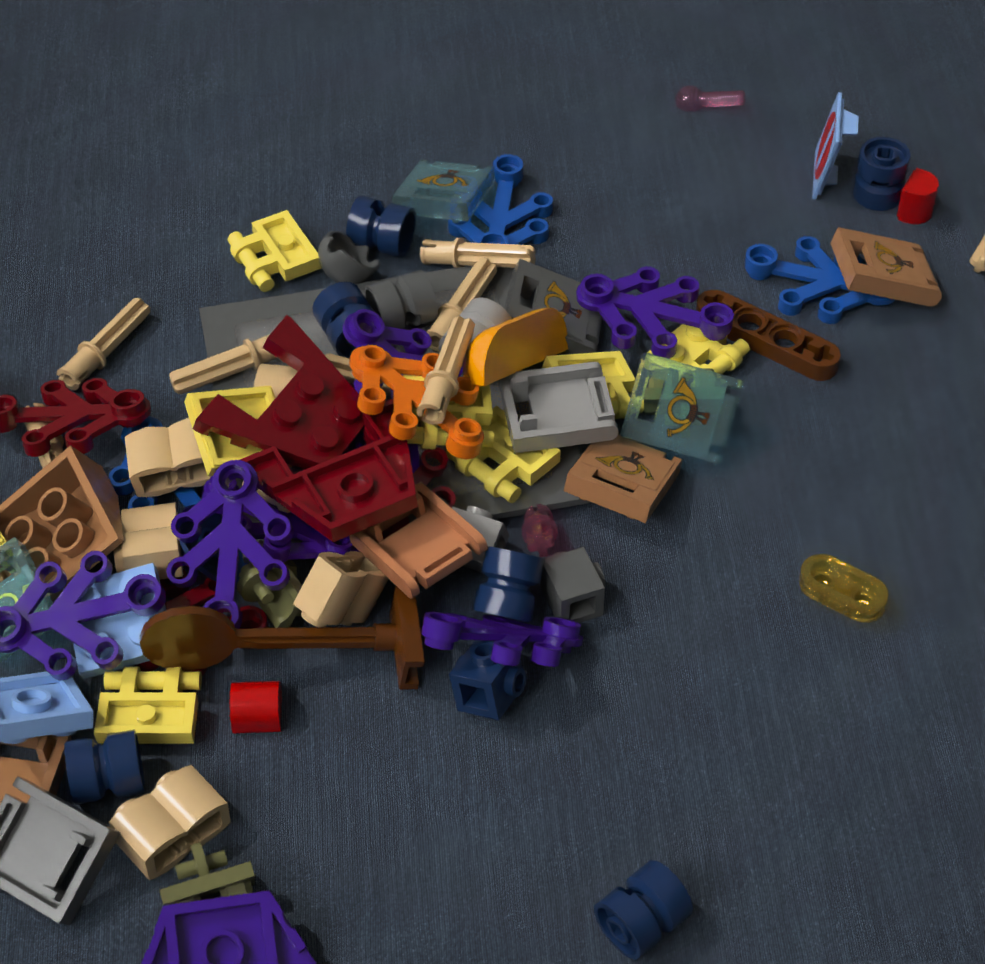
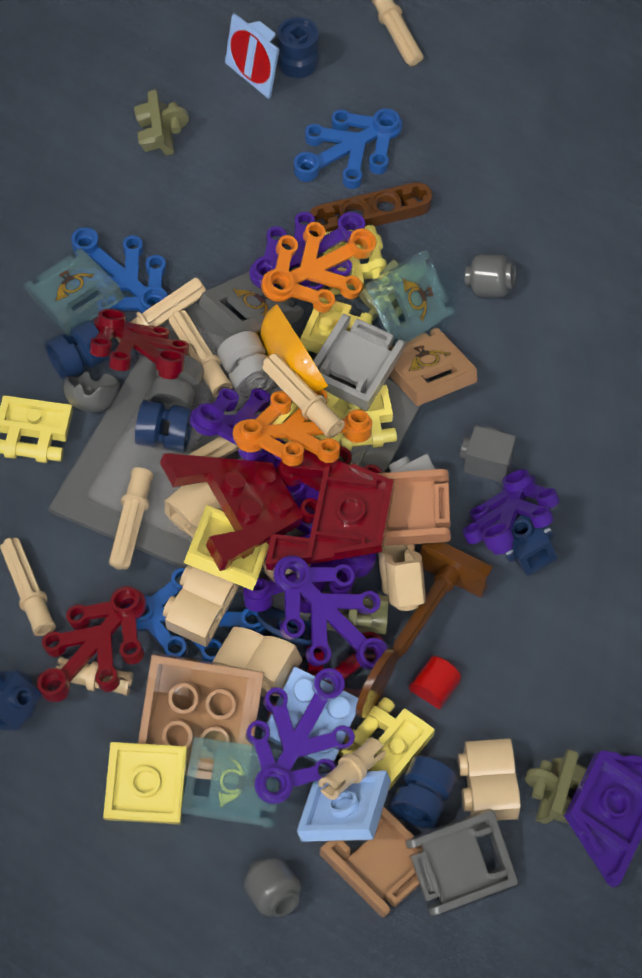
camera: 55 degrees left, 10 degrees up
dark blue wheel [472,546,545,623] -> none
clear pink axle [522,504,558,558] -> none
clear pink bar [675,85,745,112] -> none
clear yellow plate [799,554,888,622] -> none
medium nougat container [830,227,942,306] -> none
red brick [897,168,939,224] -> none
none -> dark red plant [90,309,189,380]
none -> olive hips [134,89,189,156]
none -> orange plant [261,222,376,313]
none -> tan pin [318,738,386,800]
none -> dark grey head [465,254,516,298]

